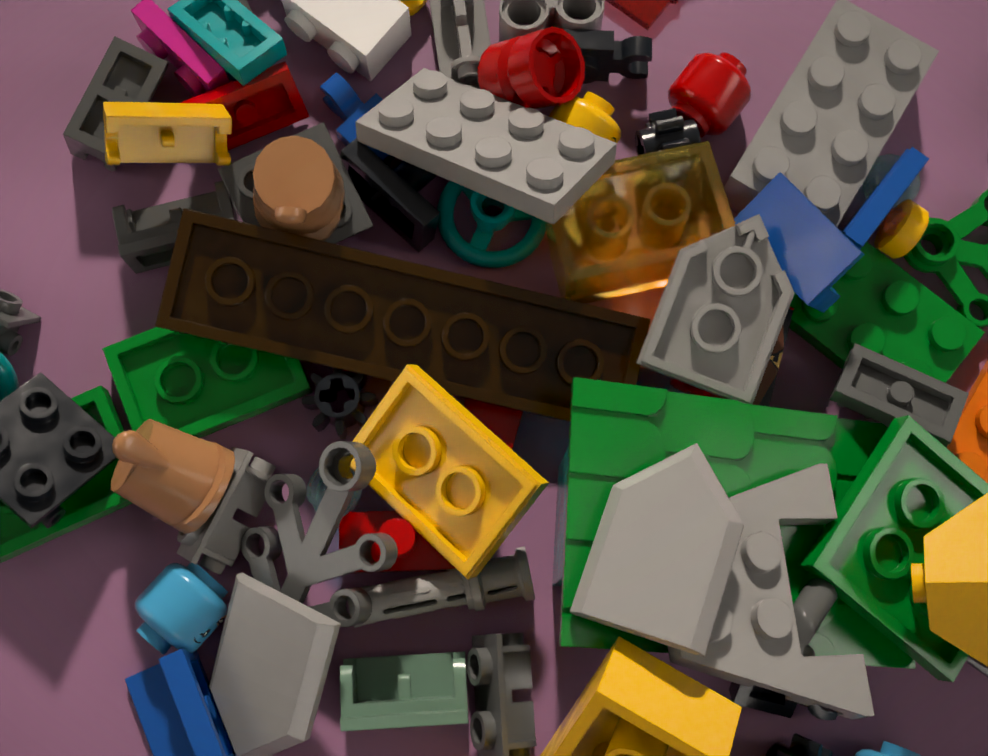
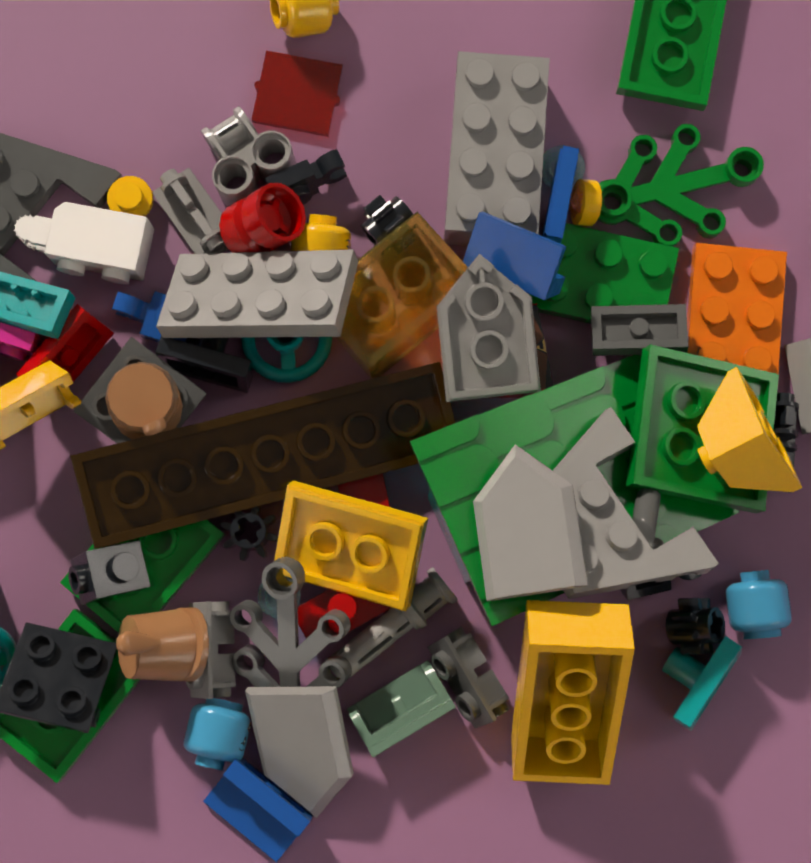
camera: 25 degrees left, 5 degrees up
dark grey hinge [112,180,241,274] -> none
red head [668,52,751,138] -> none
none -> bracket [69,540,150,605]

